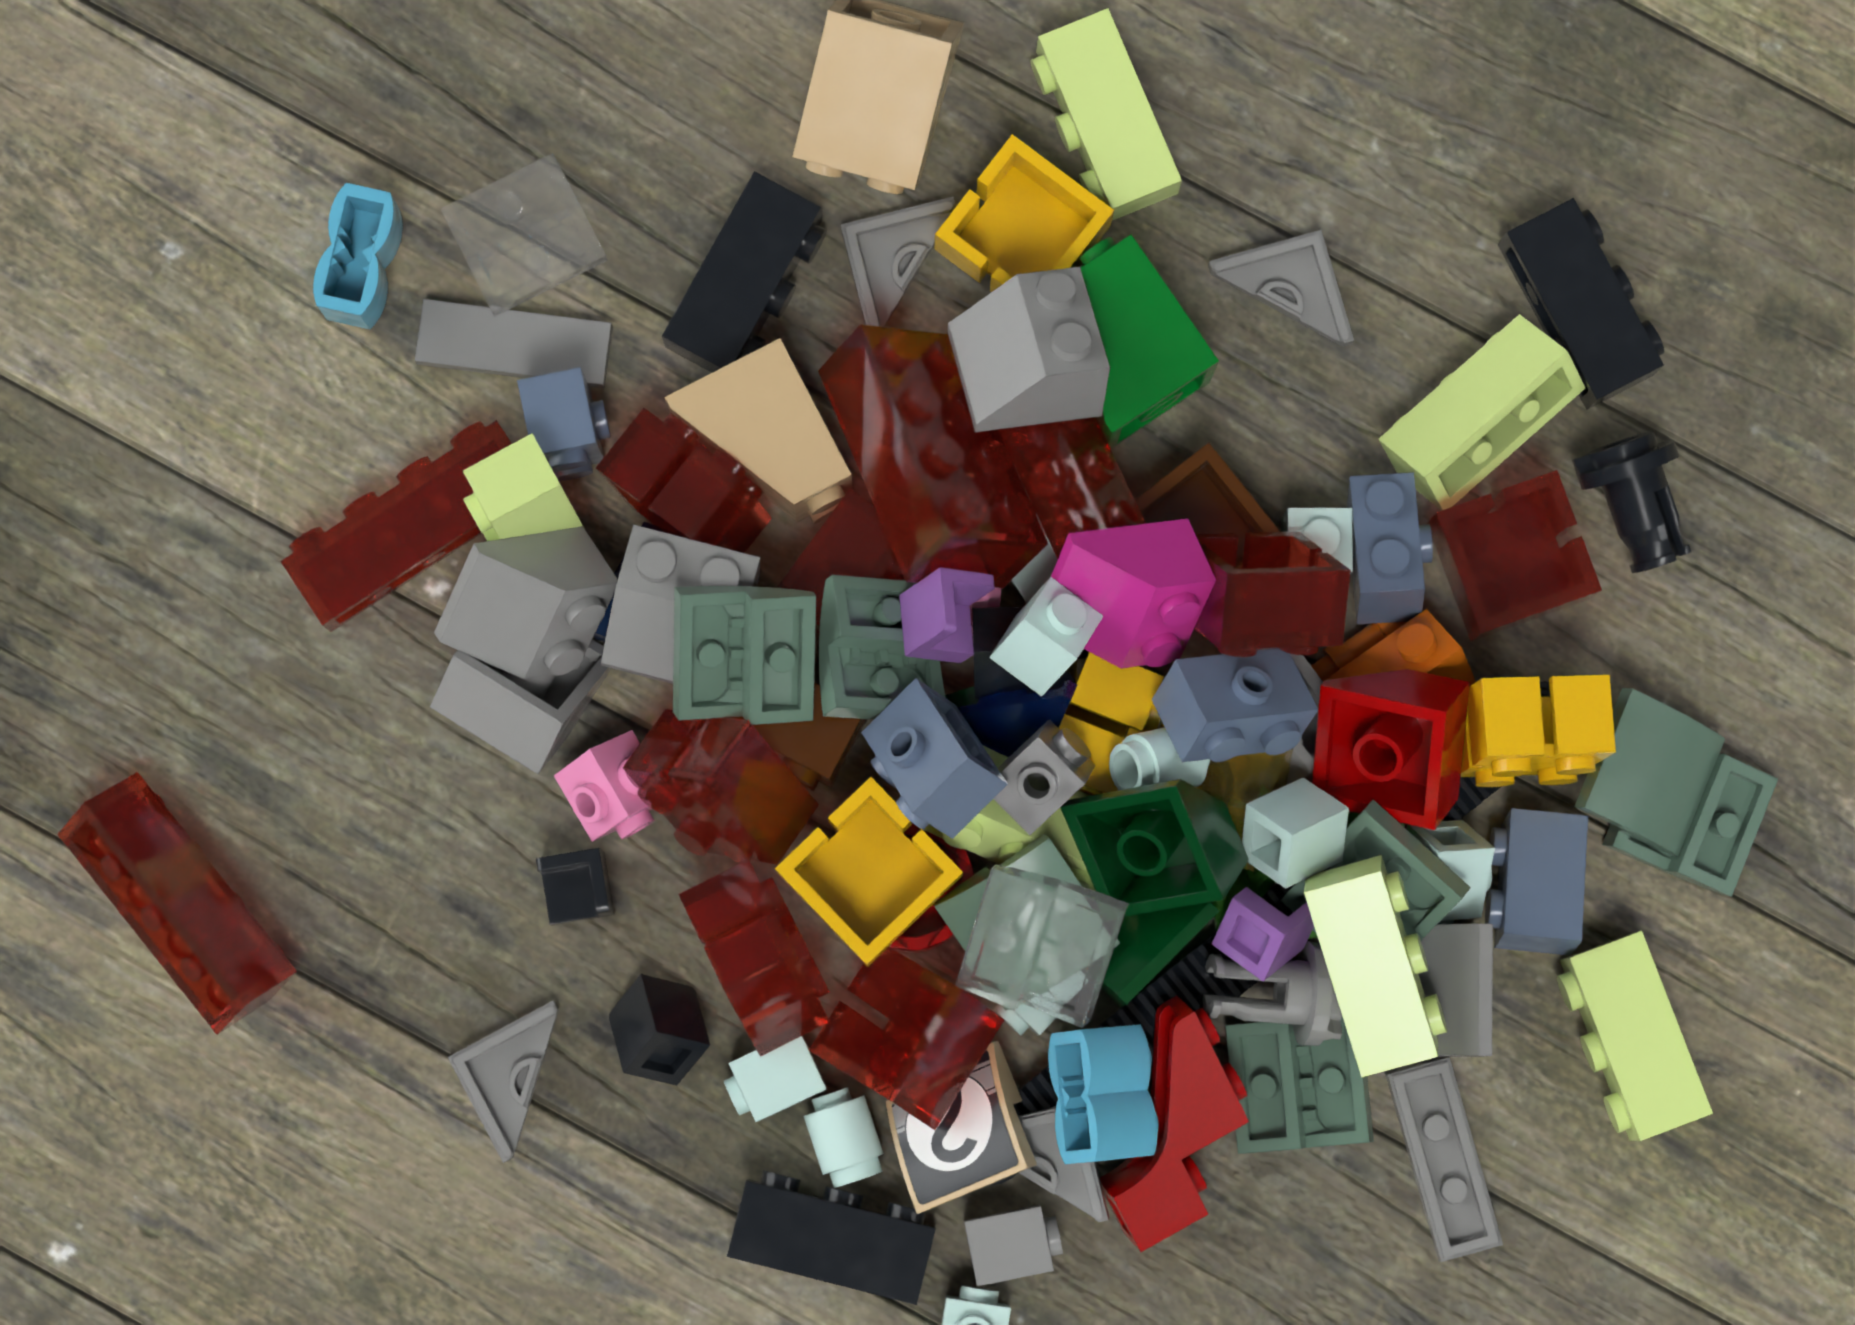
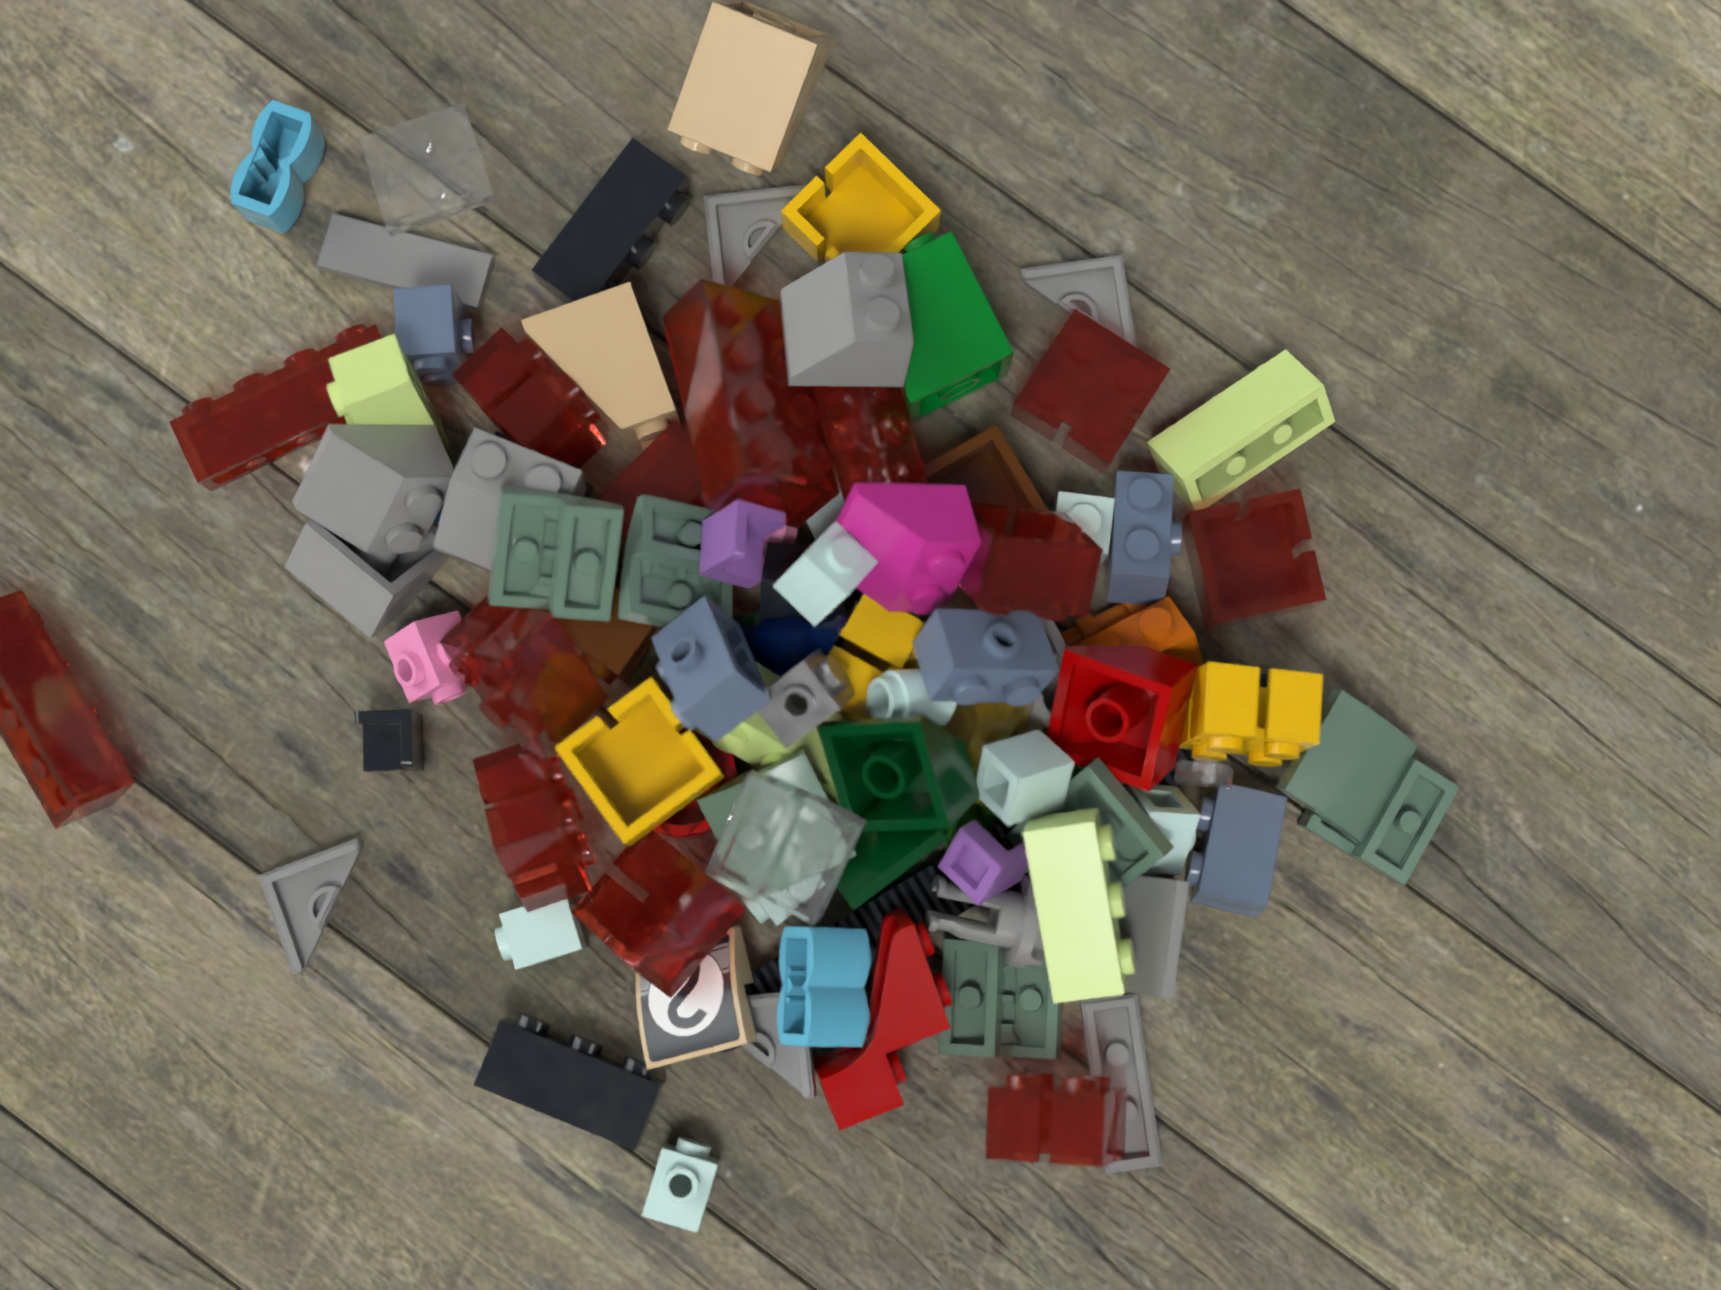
camera: 10 degrees right, 0 degrees up
black panel [609,974,711,1086] -> none
light aqua brick [803,1087,884,1188] -> none
light grey brick [963,1205,1063,1286] -> none
yellowish green brick [1030,8,1182,221] -> none
black brick [1498,198,1664,410] -> none
yellowish green brick [1557,931,1713,1141] -> none
black piece [1572,431,1692,573] -> none
none -> clear red piece [985,1071,1127,1167]
none -> clear red piece [1010,309,1171,474]
none -> clear tile [1174,759,1234,789]

